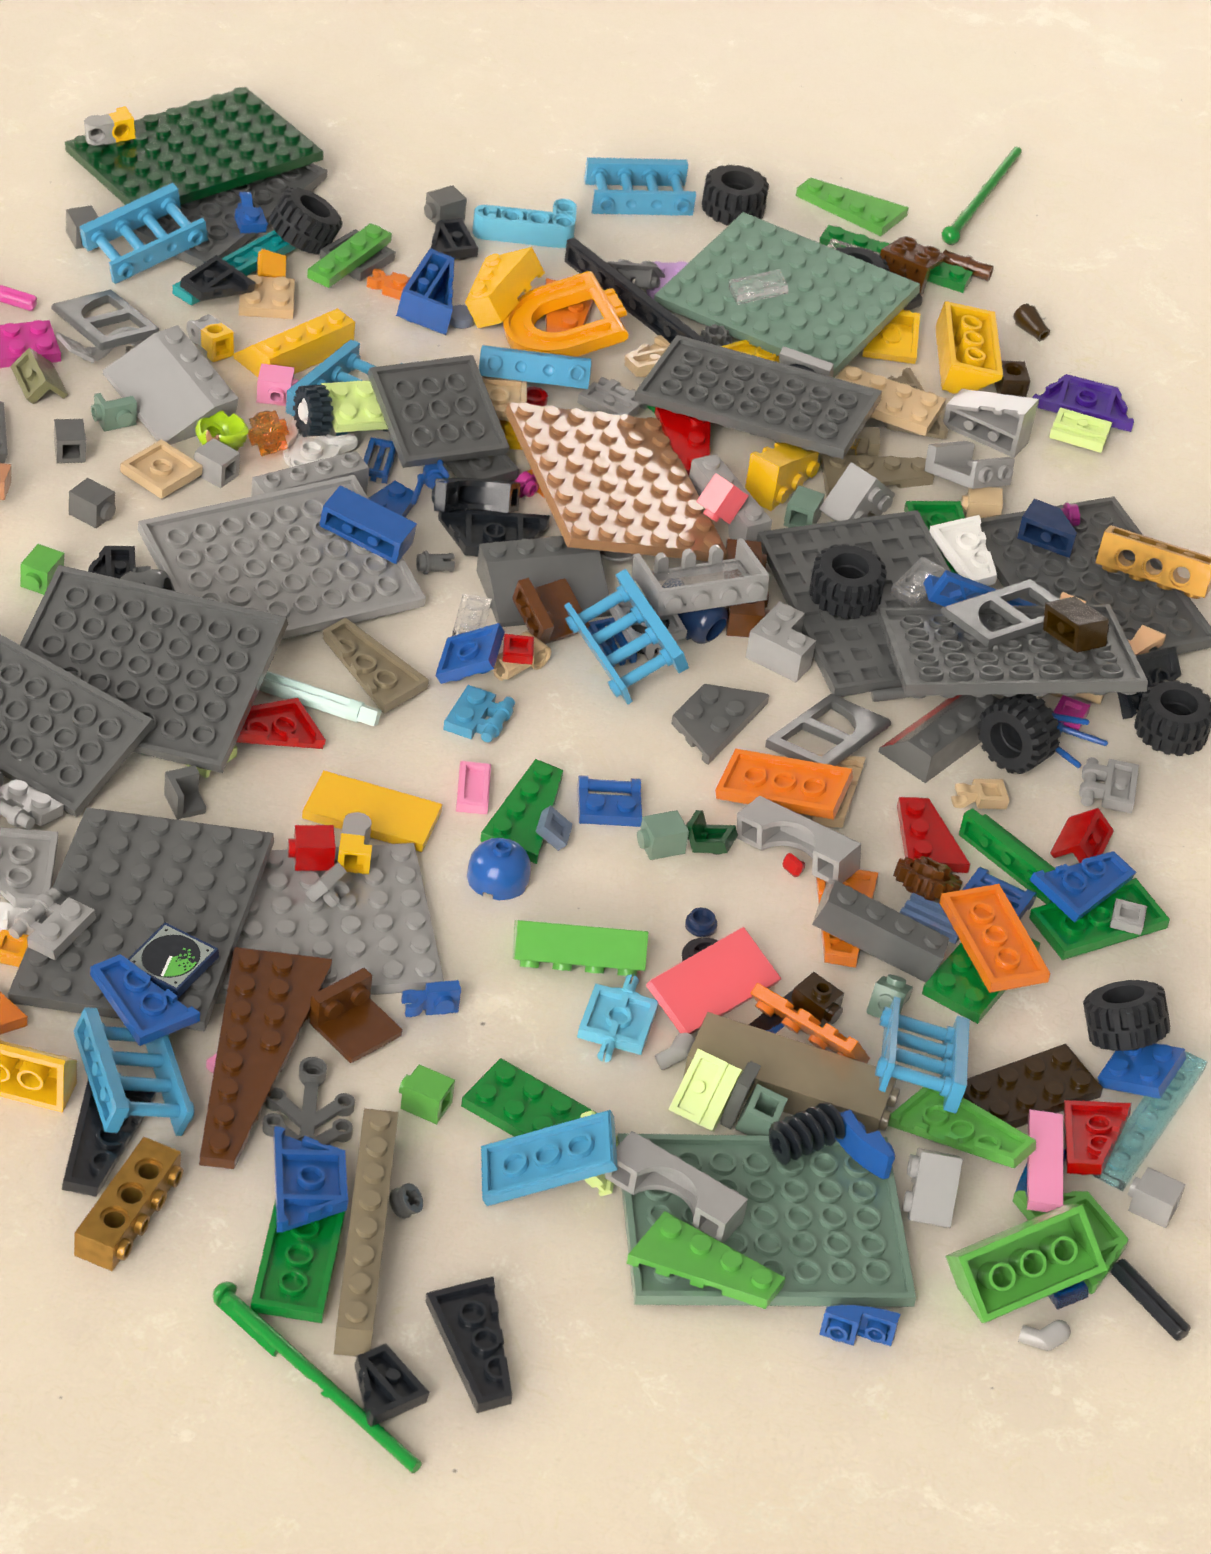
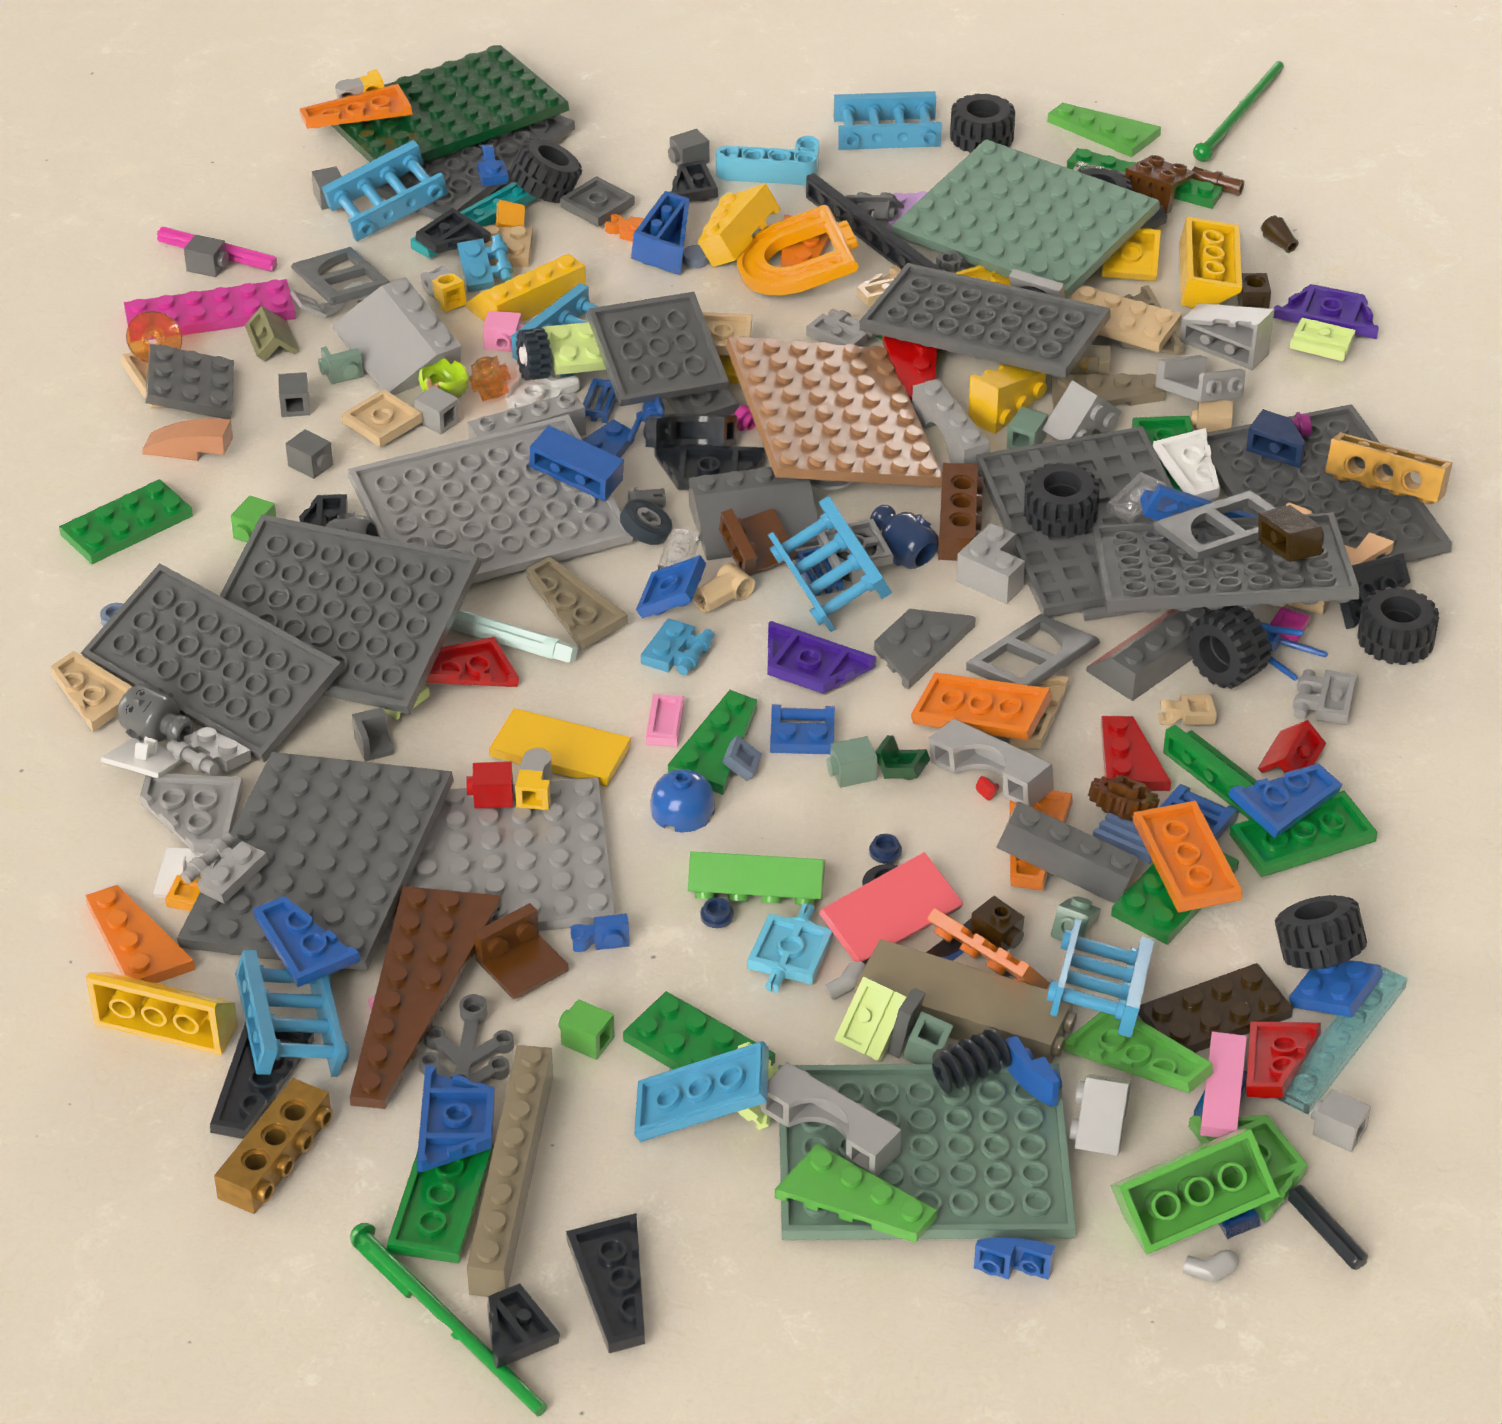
camera: 10 degrees right, 0 degrees up
tile [128,922,219,998] -> none
light grey tile [305,862,350,907] -> none
bright green plate [307,223,392,288] -> none
dark grey bush [389,1183,423,1219] -> none
dark azure fence [479,345,592,389] -> none
red tile [502,634,534,665] -> none
red tile [527,386,548,406] -> none
light grey window [632,538,770,617] -> none
brick [696,473,749,524] -> none
clear plate [729,269,788,305] -> none
light grey tile [1110,898,1147,935] -> none
none -> orange wing [299,84,413,129]
none -> dark azure plate [457,234,513,292]
none -> black bush [620,499,673,545]
none -> dark blue plate [700,897,734,928]
none -> dark purple wing [767,621,876,694]

